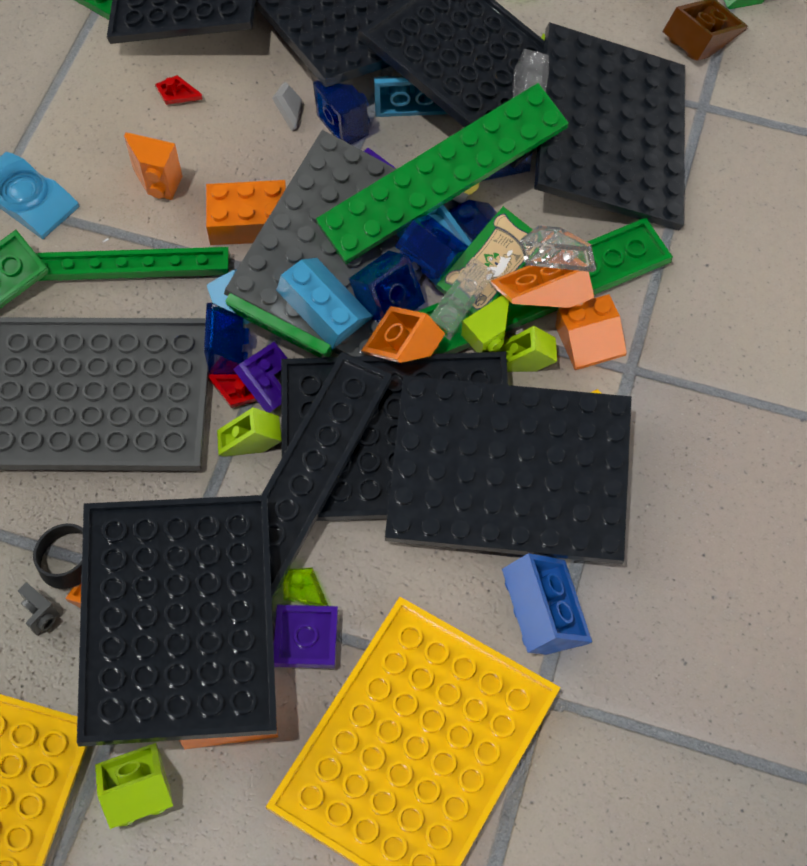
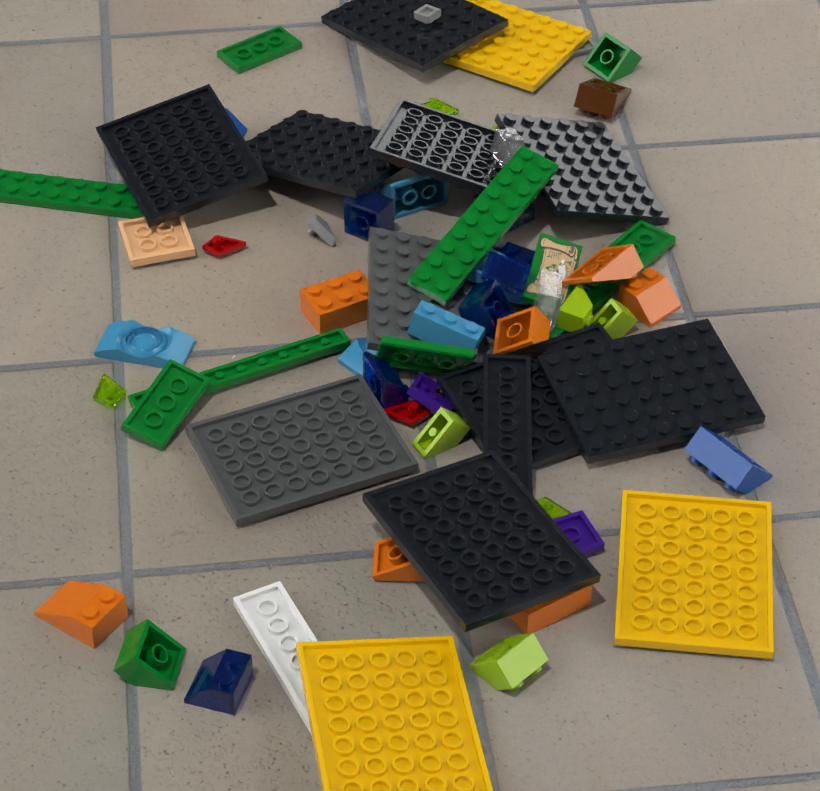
camera: 25 degrees left, 20 degrees down
dark grey bracket [18,582,59,635] -> none
black tyre [33,523,83,589] -> none
orange slope [124,132,183,200] -> none
clear slope [520,226,596,272] -> none
none -> light nougat plate [118,215,195,267]

